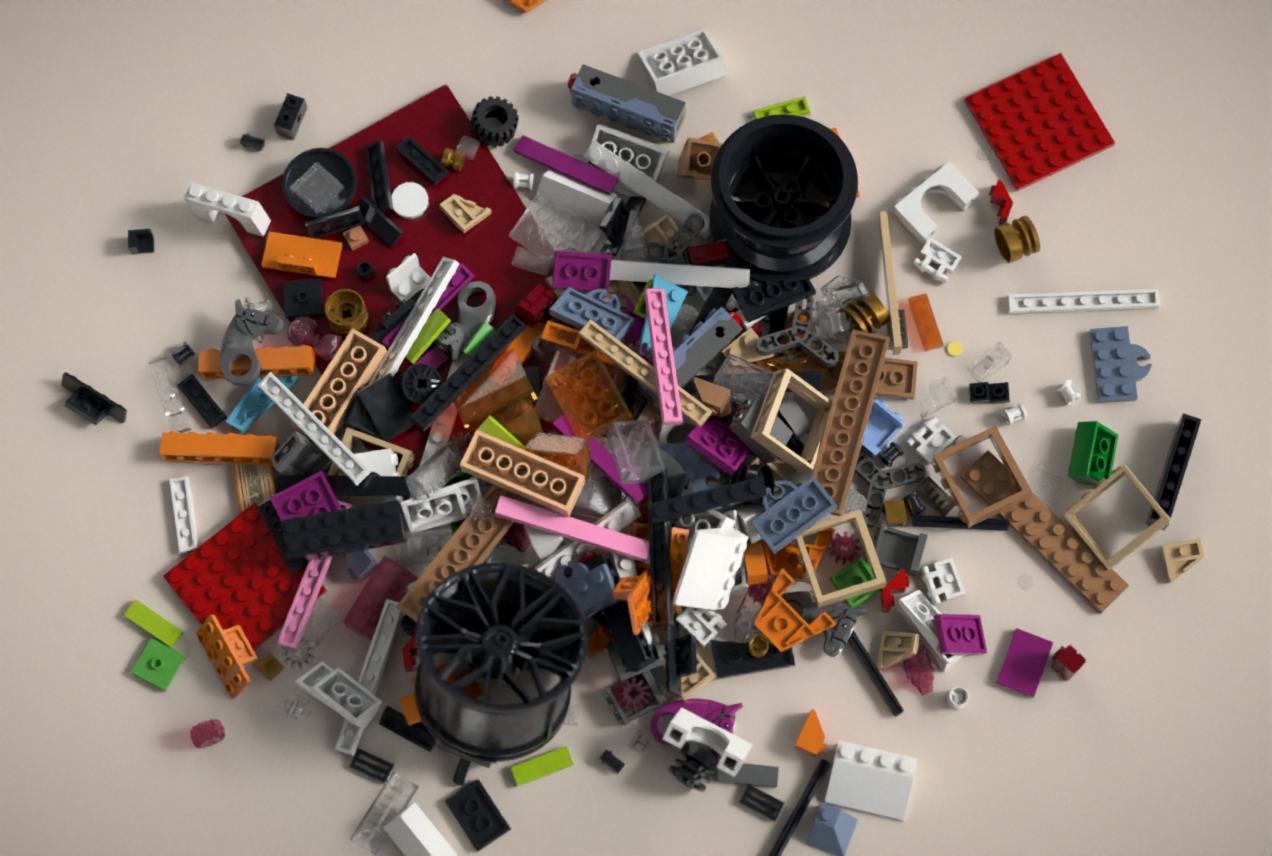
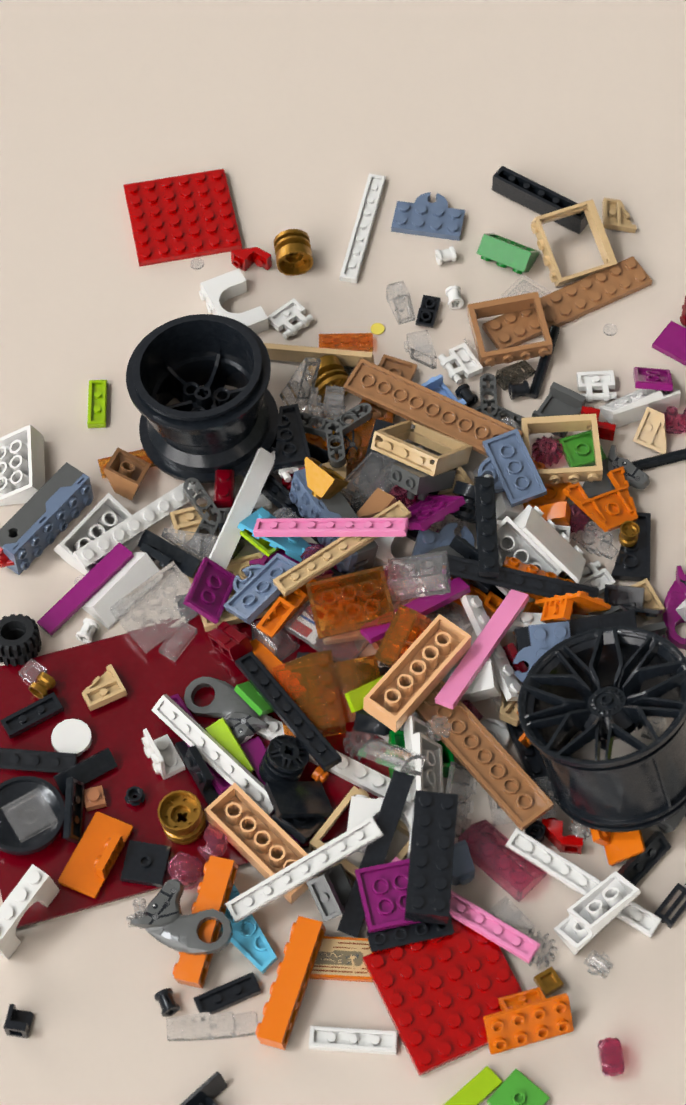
camera: 75 degrees left, 15 degrees down
pearl gold panel [883,499,907,527] -> none
none -> slope [304,457,349,500]

